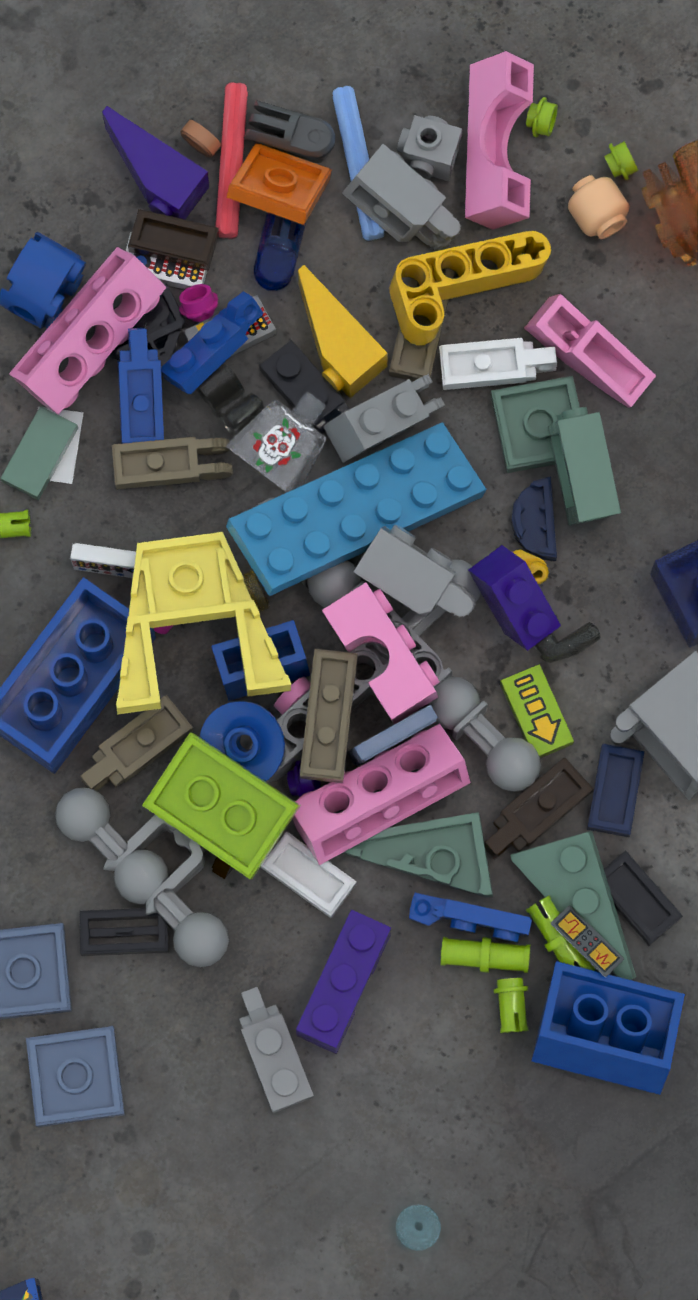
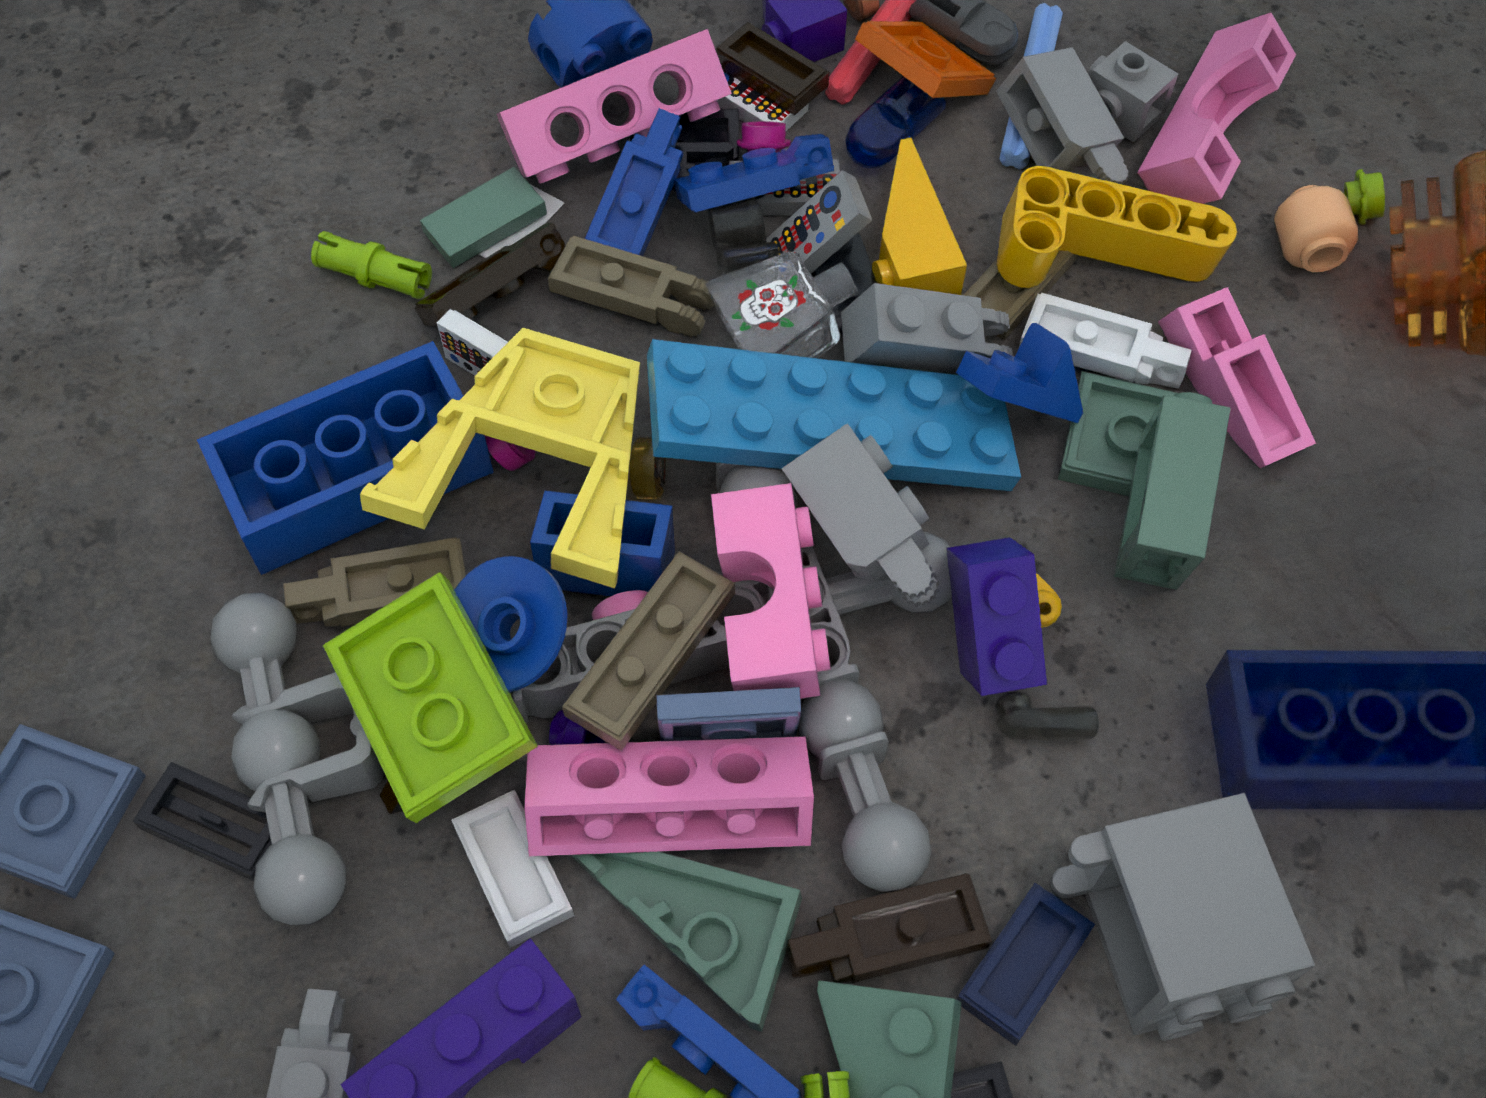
camera: 25 degrees right, 15 degrees down
lime tile [500,664,574,758] -> none
dark blue tile [511,476,557,561] -> none
lime plate [526,97,558,138] -> none
none -> dark brown hinge [414,223,566,326]
none -> light grey tile [763,170,872,290]
none -> blue slope [956,323,1083,423]

